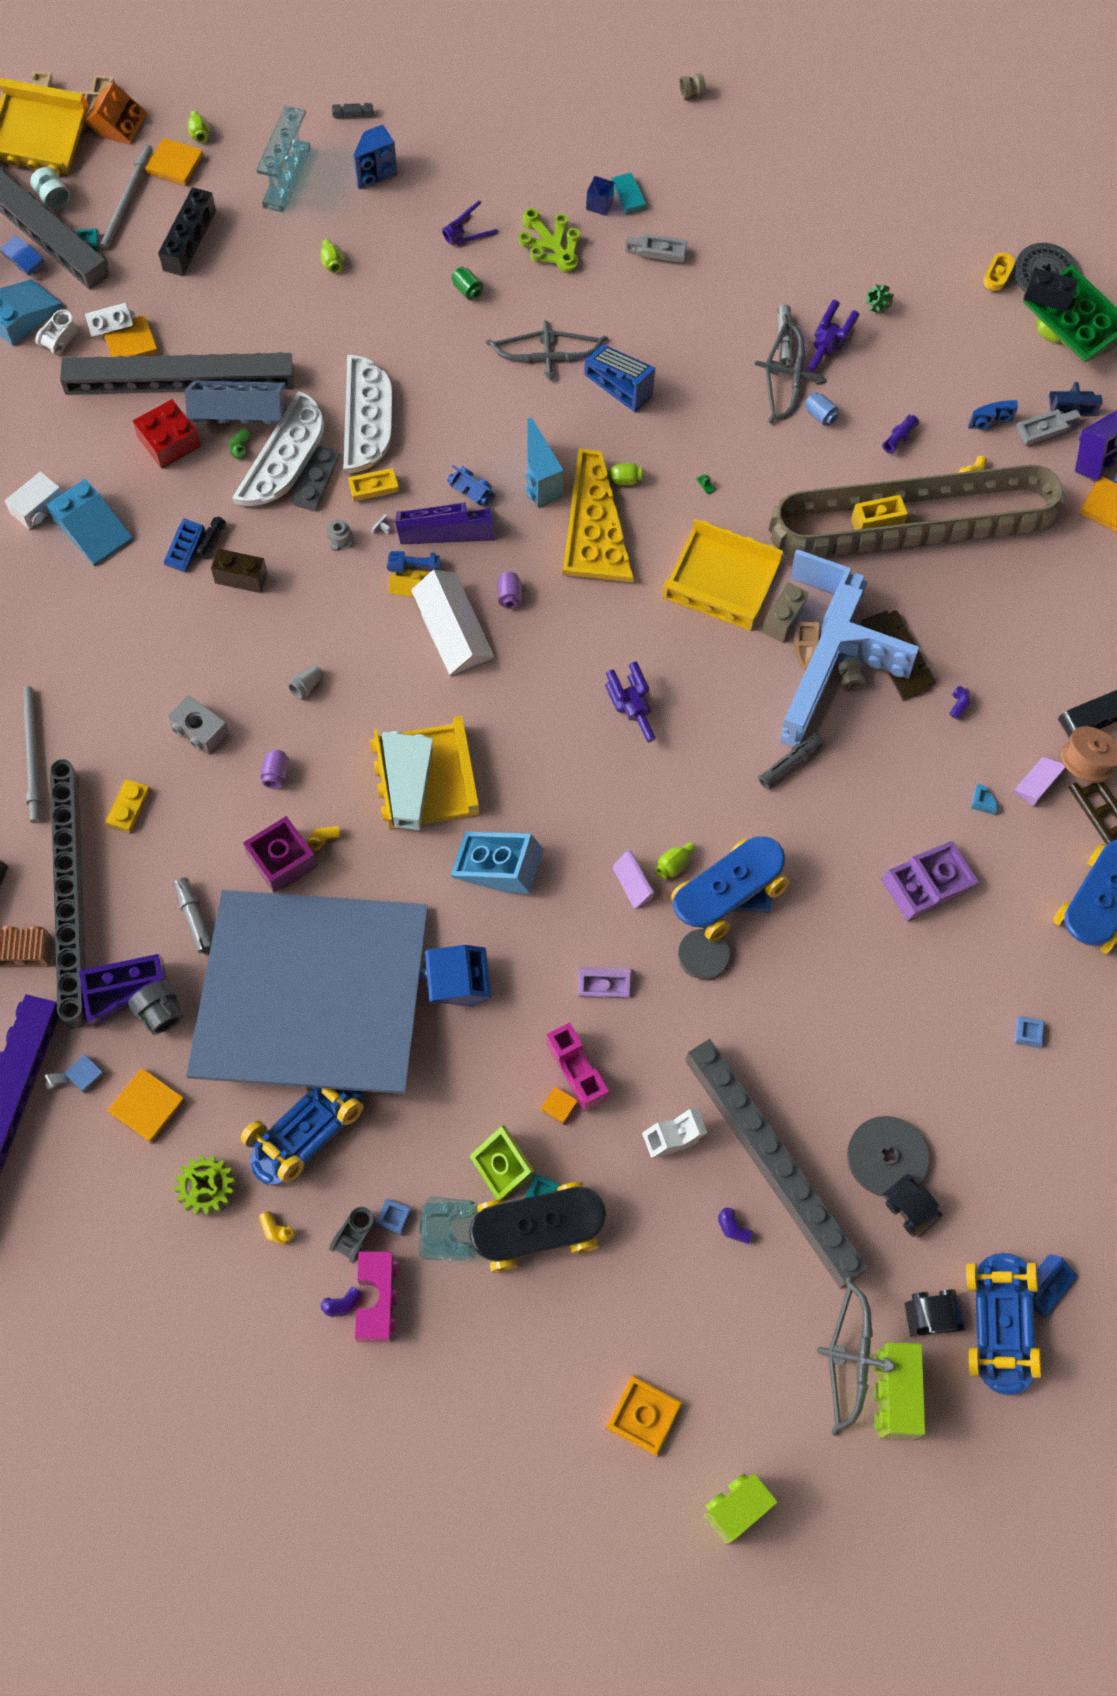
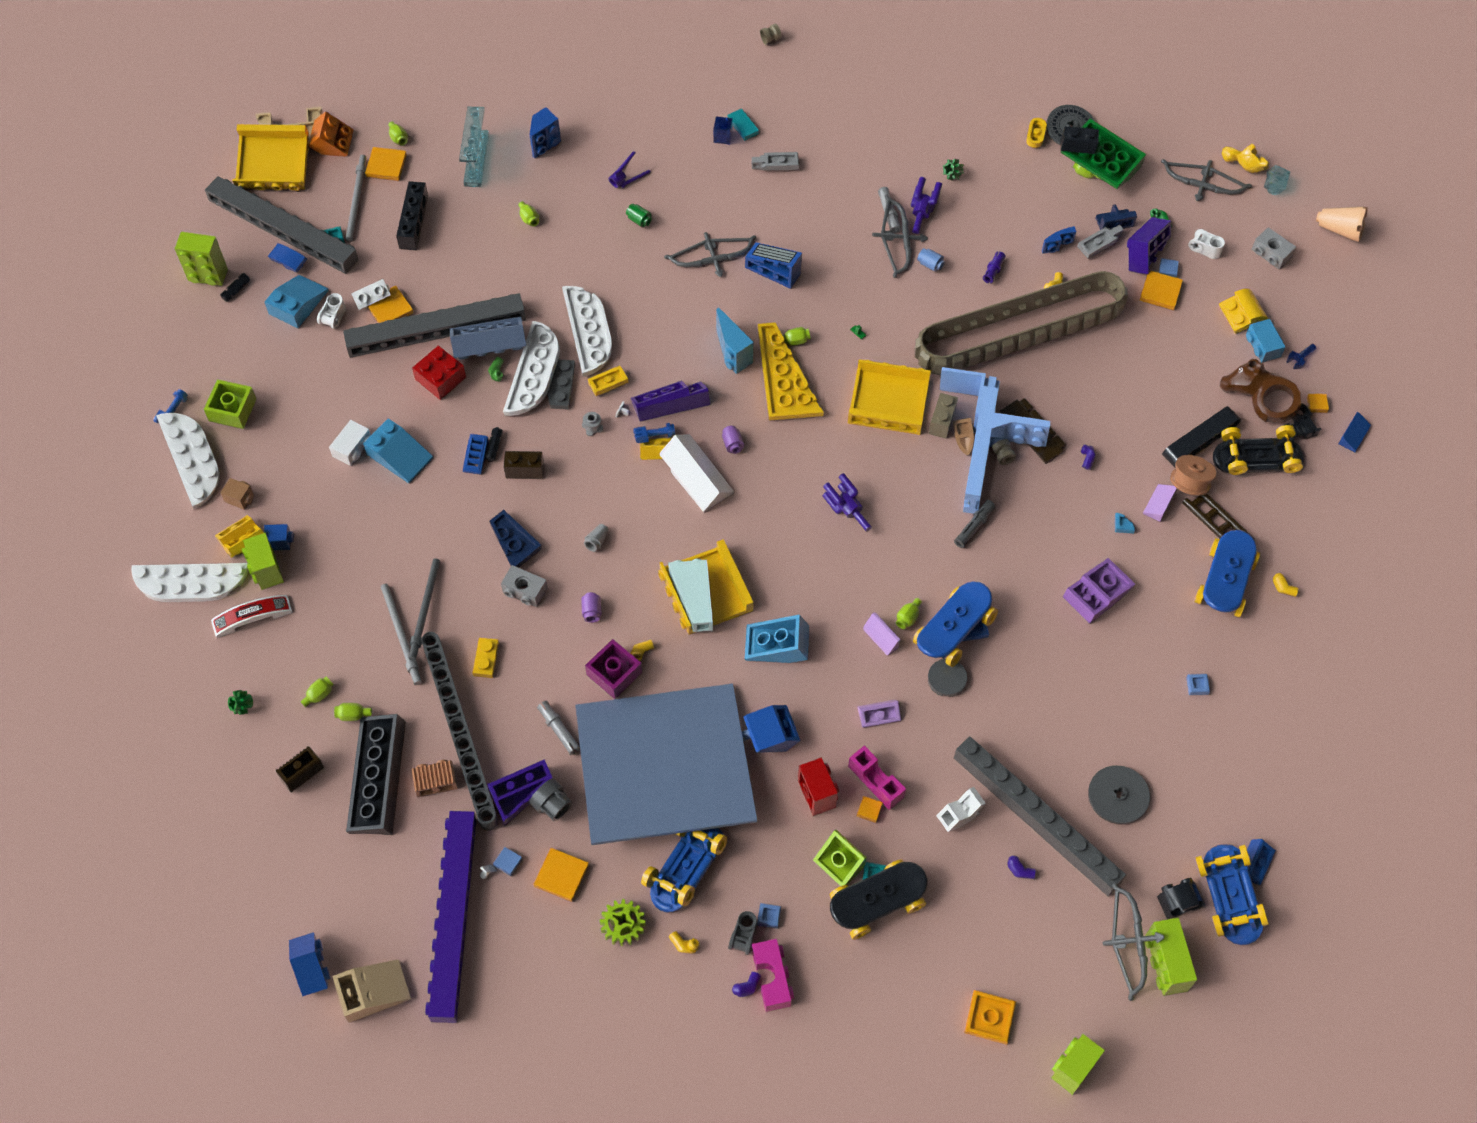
camera: 10 degrees left, 5 degrees down
light aqua wheel [30,167,70,210] -> none
dark grey axle [332,103,373,118] -> none
clear light blue piece [419,1197,477,1260] -> none
blue hinge [447,465,496,506] -> none
lime plant [519,208,580,273] -> none
yellow brick [851,495,908,530] -> none
black cylinder [882,1174,943,1238] -> none
none -> dark grey bar [408,558,440,661]
none -> dark blue wing [489,509,542,568]
none -> red brick [797,757,839,816]

